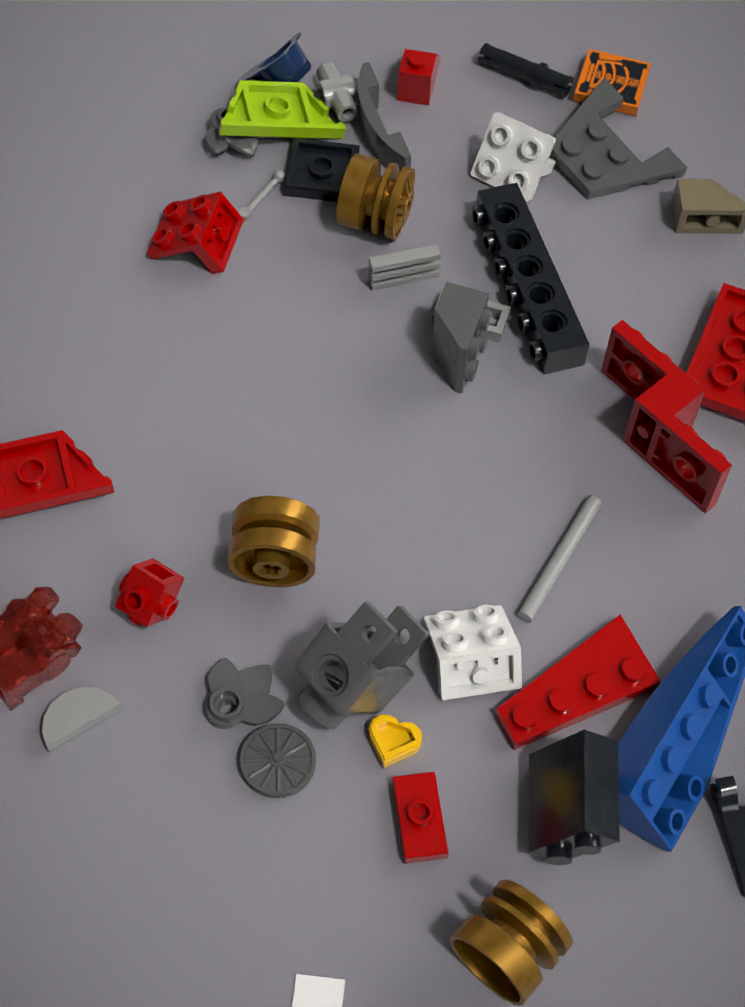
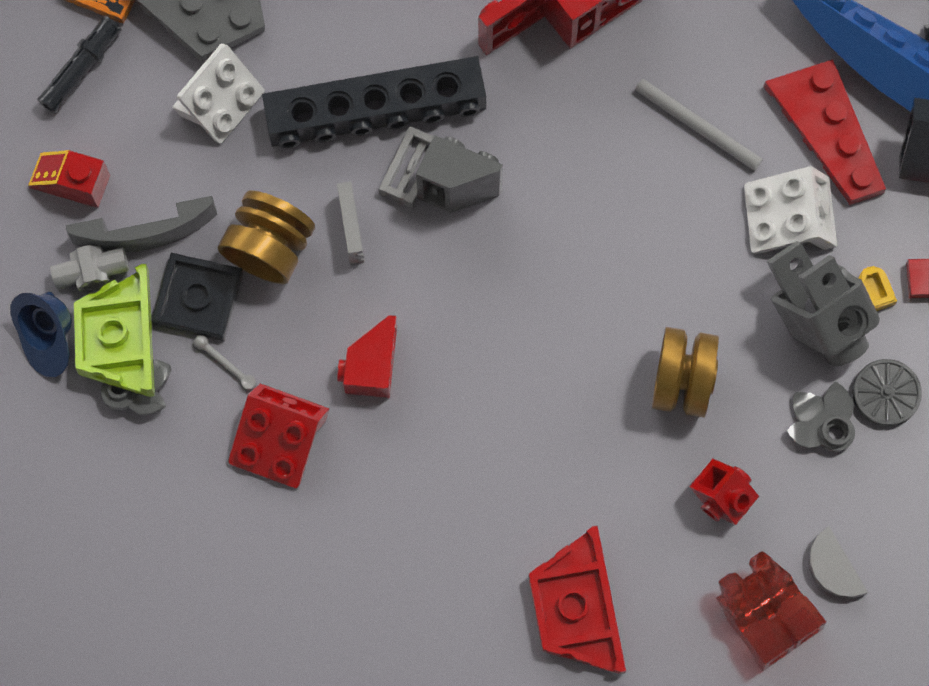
camera: 80 degrees left, 15 degrees up
none -> red slope [337,315,398,398]

